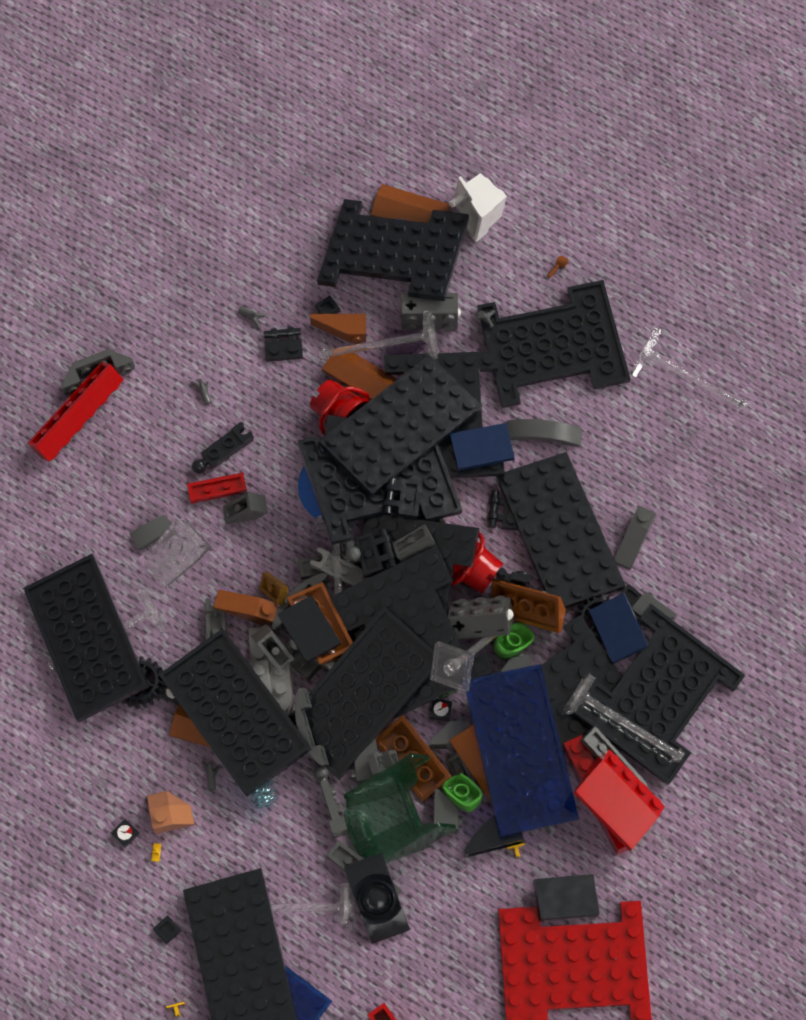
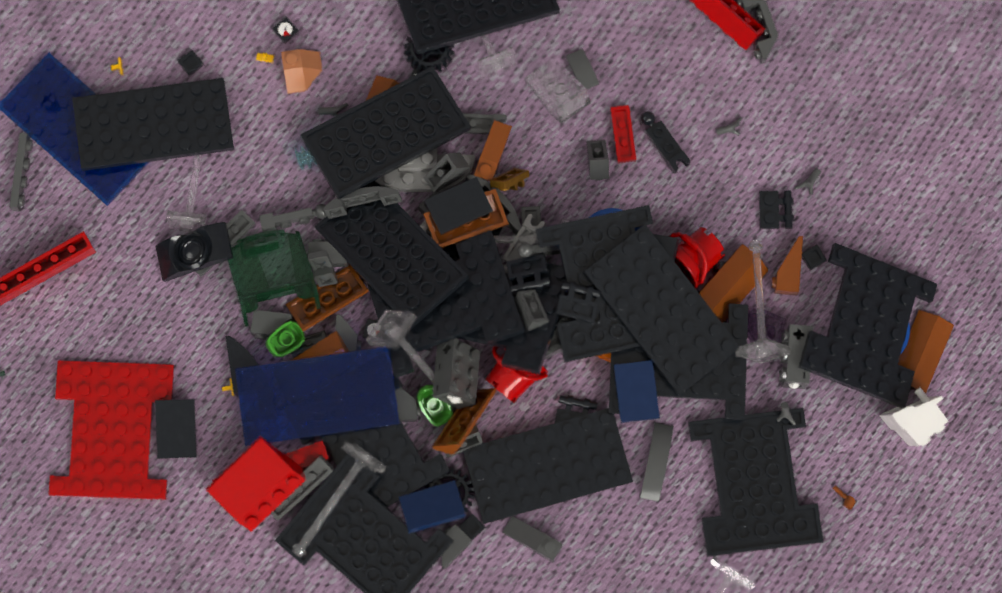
camera: 90 degrees right, 10 degrees up
black plate [496,568,531,588] -> none

